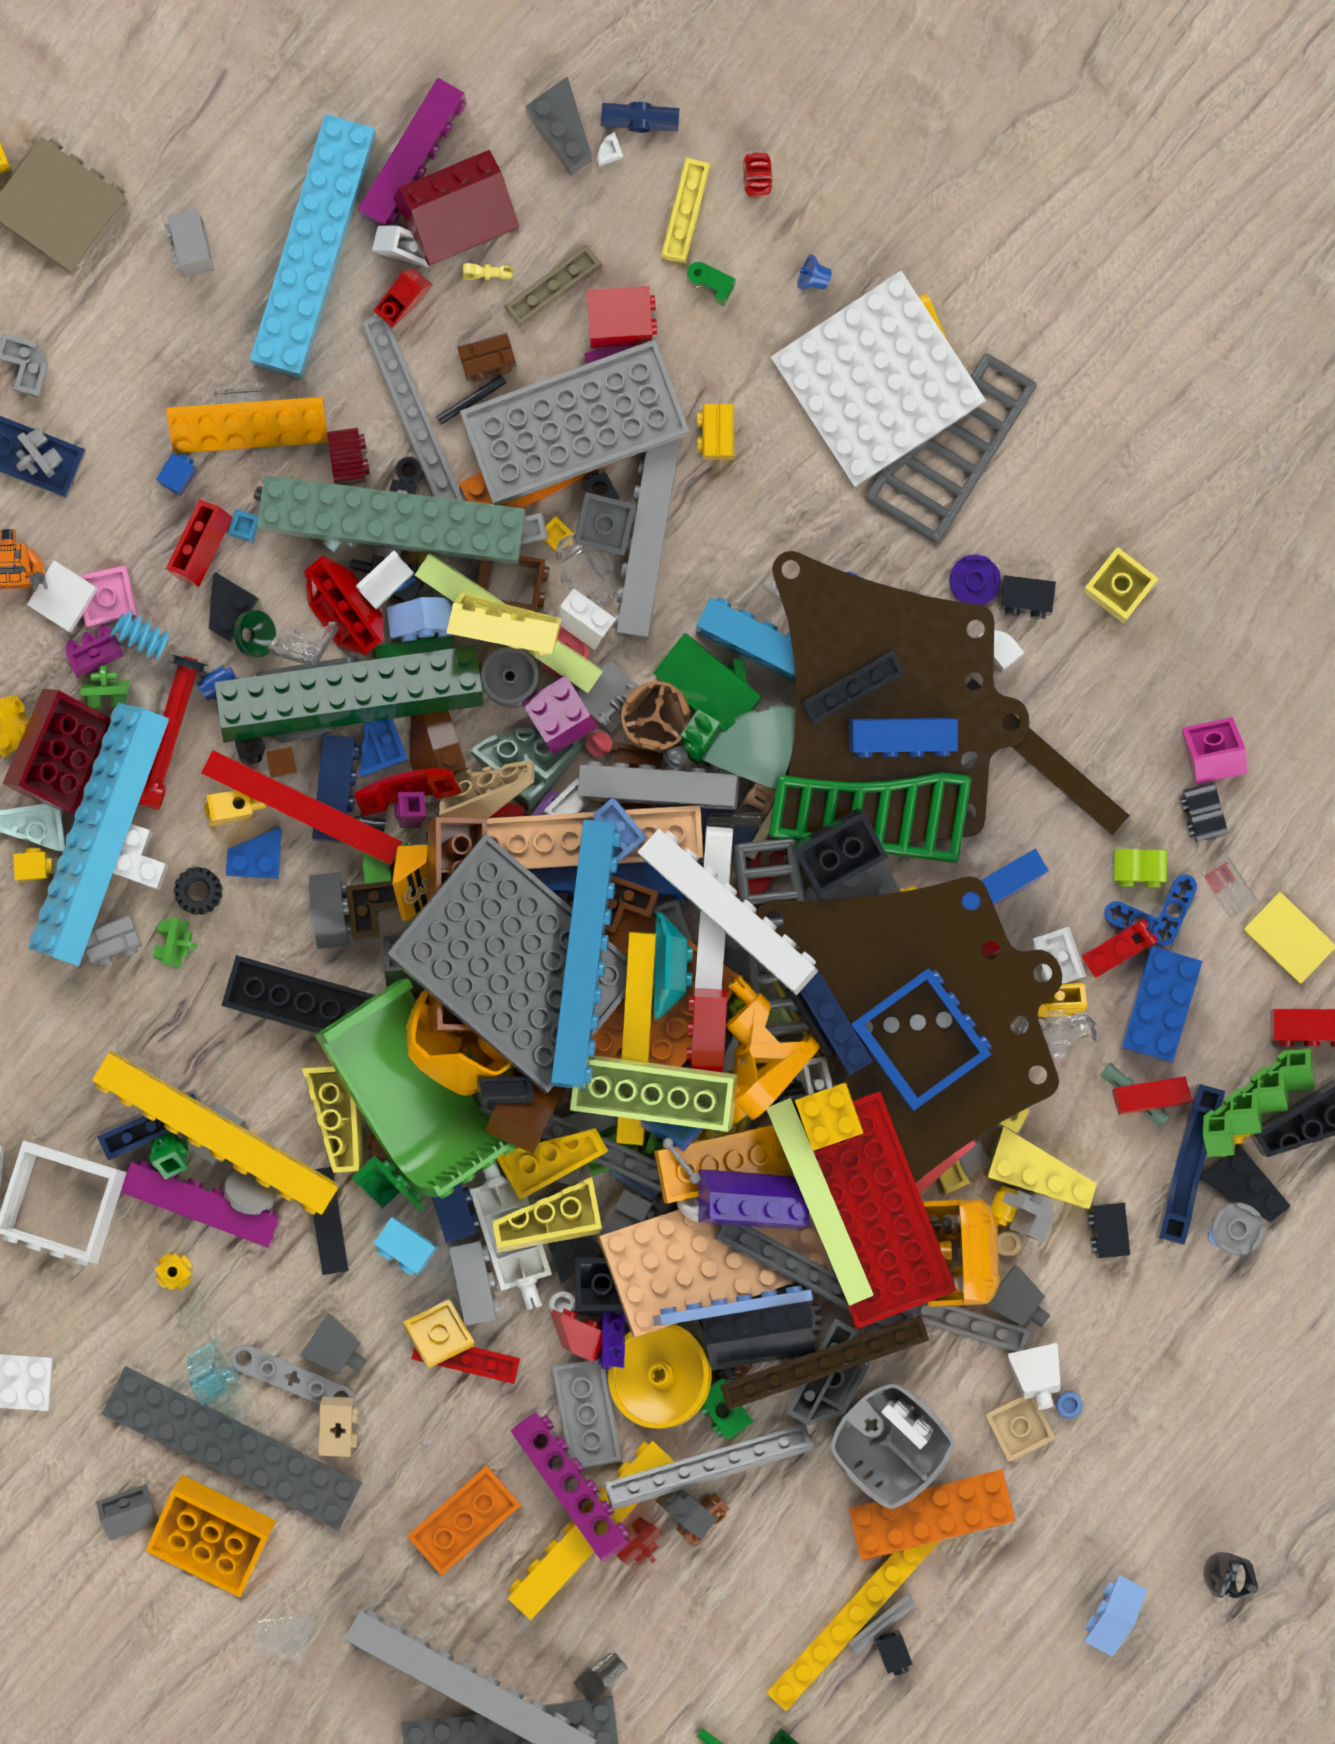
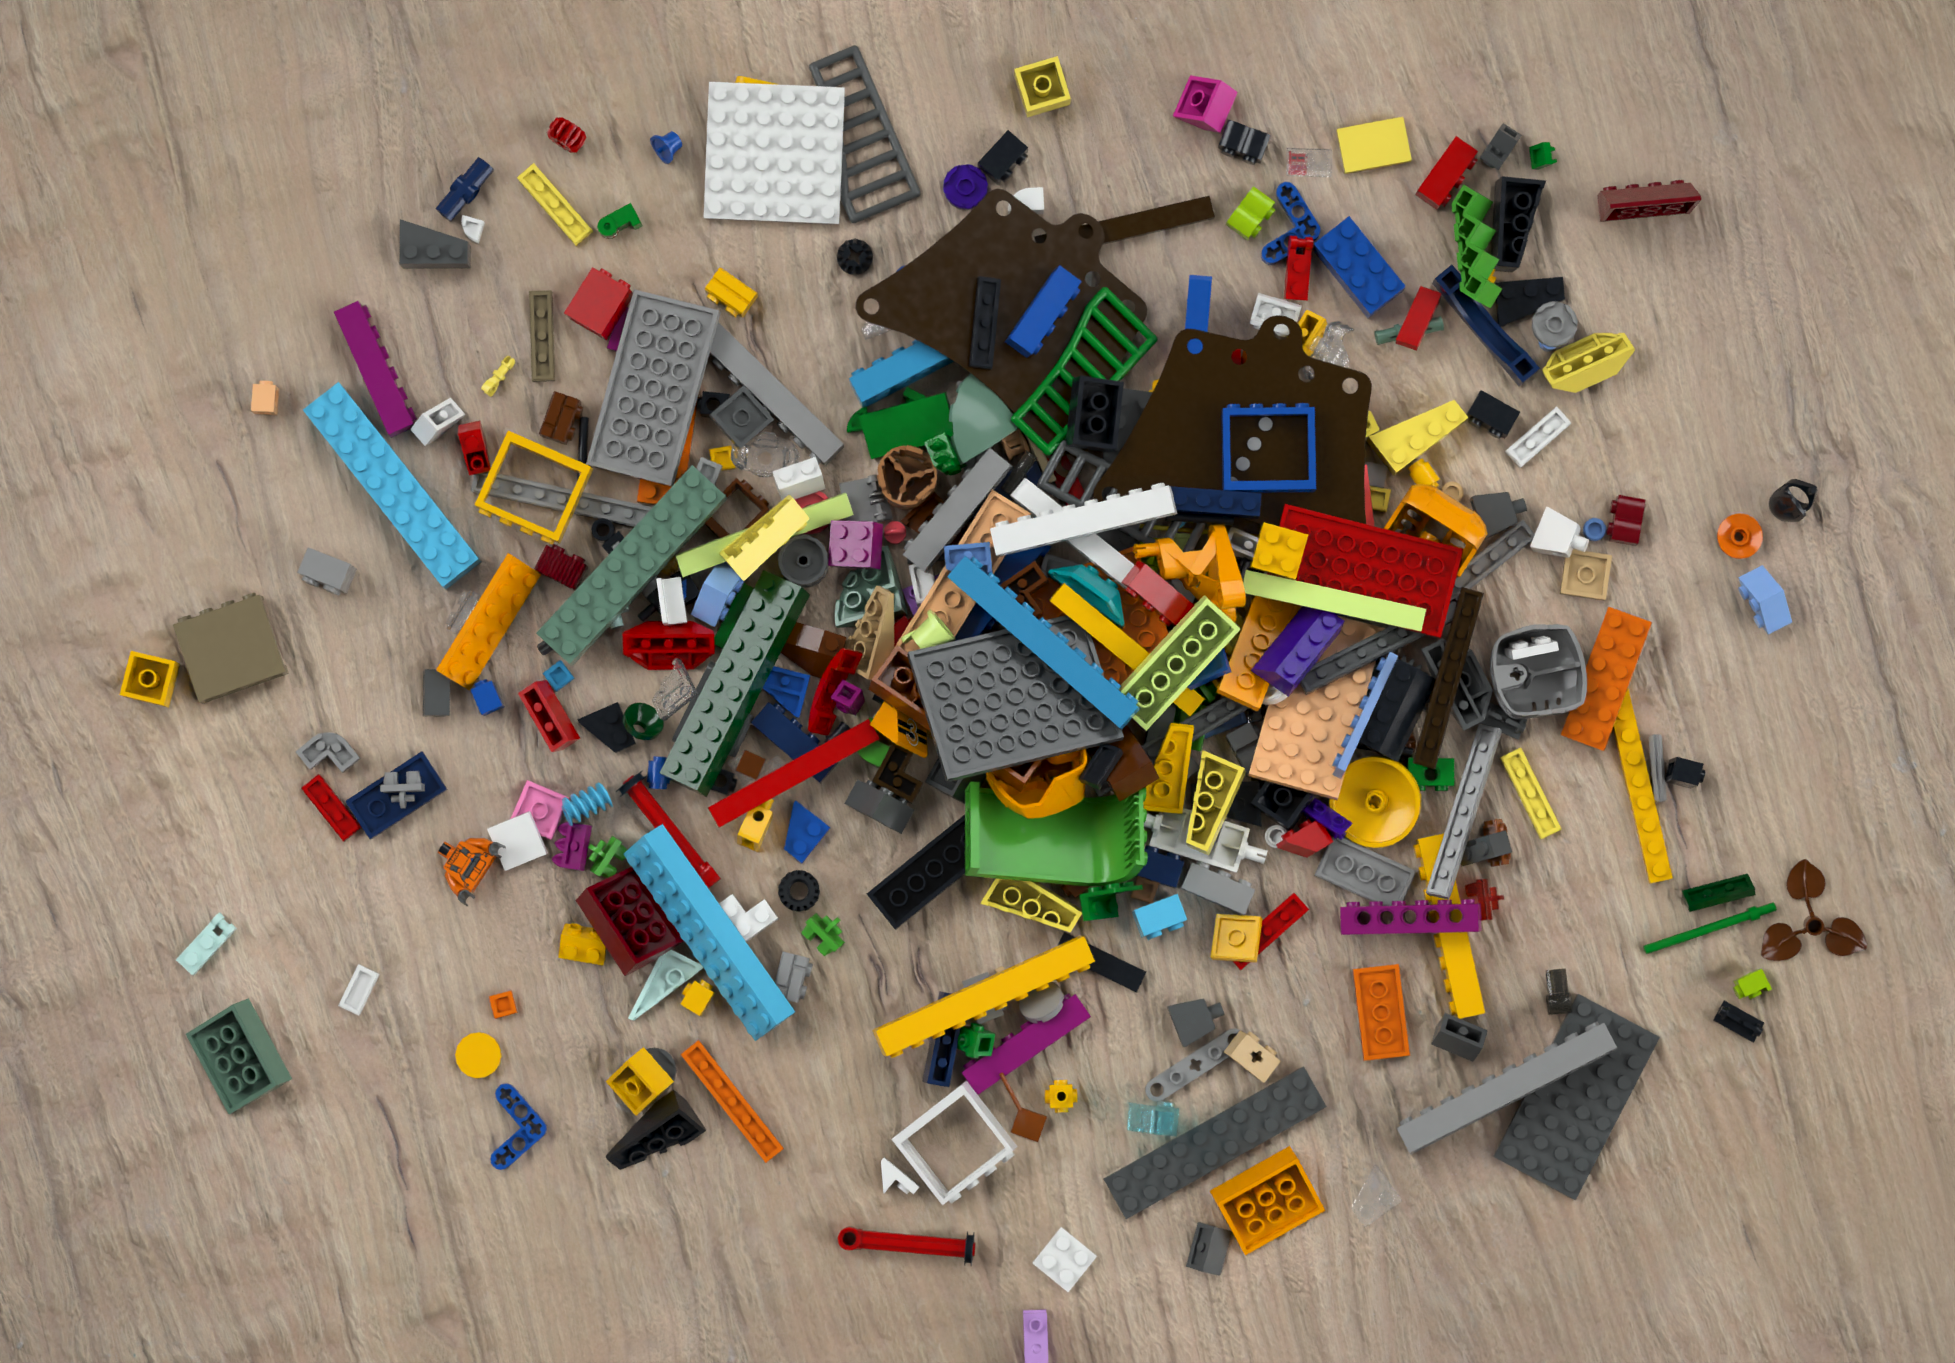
camera: 55 degrees left, 0 degrees up
dark red slope [393,149,519,266] -> none
light grey hinge [663,1138,700,1184] -> none
dark grey hinge [664,745,688,767] -> none
light grey brick [1002,1189,1052,1243] -> none
none -> light nougat brick [251,381,279,415]
none -> dark grey hinge [423,669,450,717]
none -> yellow window [474,431,593,545]
none -> black gear [837,238,873,275]
none -> green tile [847,407,868,433]
none -> yellowish green hat [901,609,956,649]
none -> dark orange piece [999,1073,1047,1142]
none -> medium nougat tile [1130,876,1159,904]
none -> dark grey brick [1431,1013,1488,1062]
none -> dark grey hinge [1480,703,1527,740]
none -> light yellow tile [1500,748,1562,840]
none -> white tile [1505,406,1571,468]
none -> light yellow wedge [1542,333,1635,393]
none -> dark red brick [1606,495,1646,546]
none -> orange dish [1717,513,1763,559]

